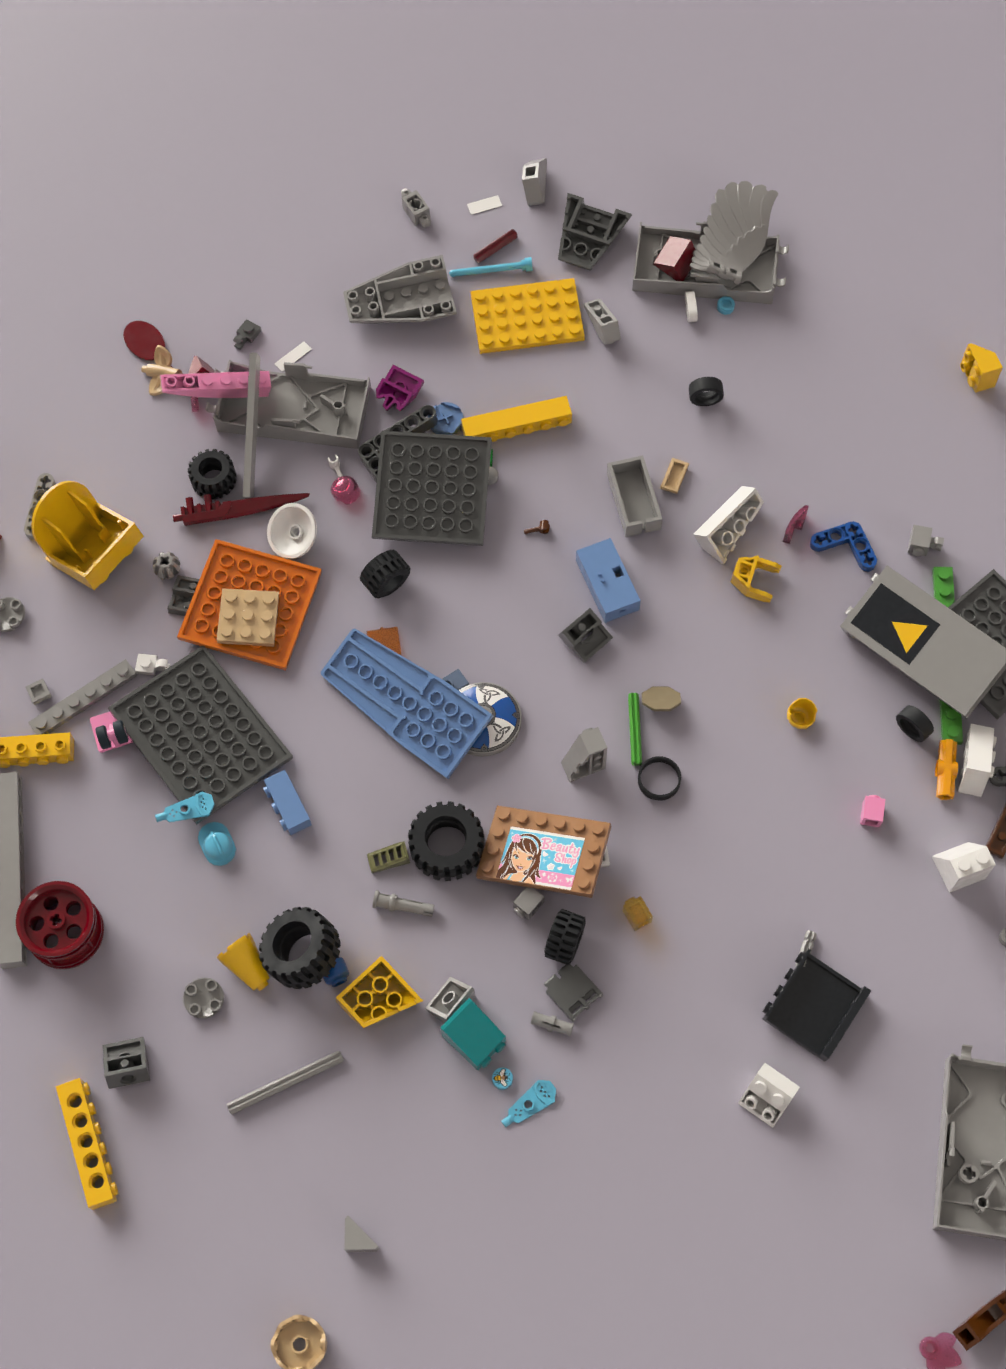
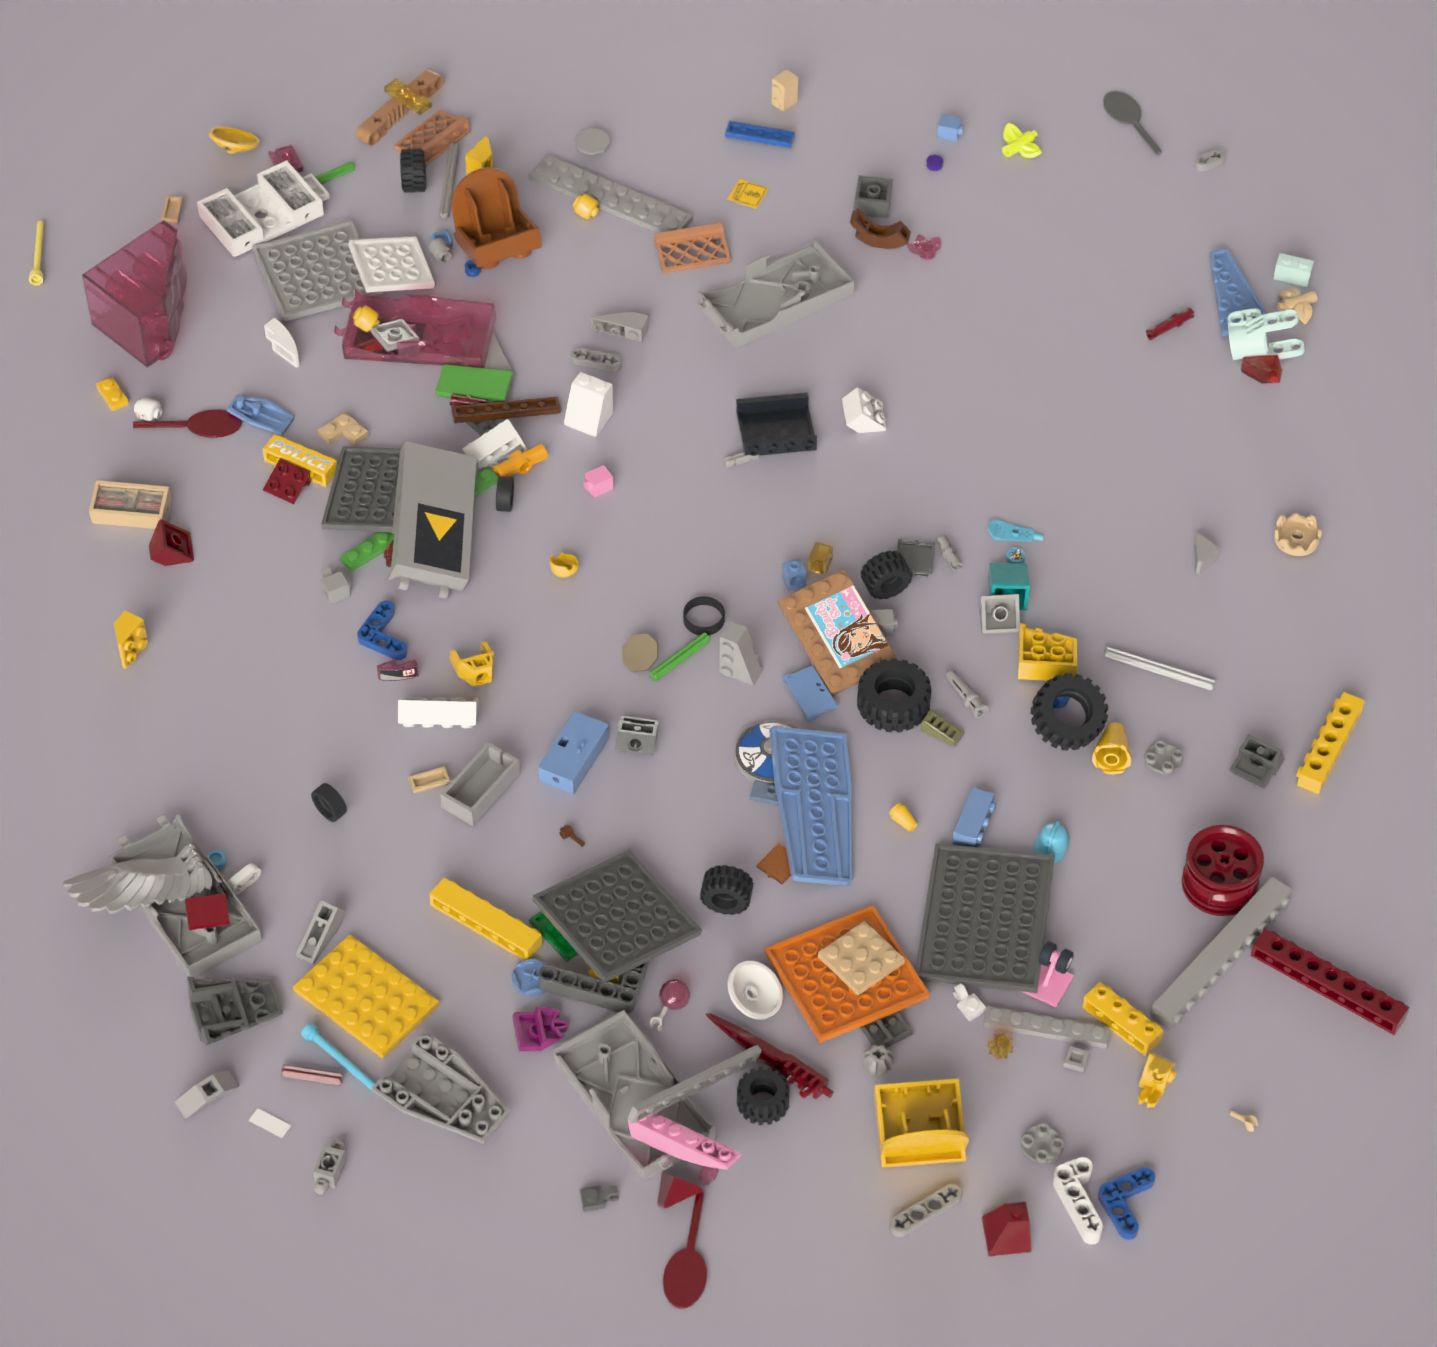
camera: 135 degrees left, 15 degrees down
tan plant [141,345,182,396] -> none
medium azure piece [155,792,215,822] -> none
white sticker [275,342,312,371] -> none
none -> medium blue brick [782,558,806,591]
none -> medium blue door [782,665,838,721]
none -> yellow cone [889,803,918,832]
none -> clear yellow gear [988,1033,1014,1060]

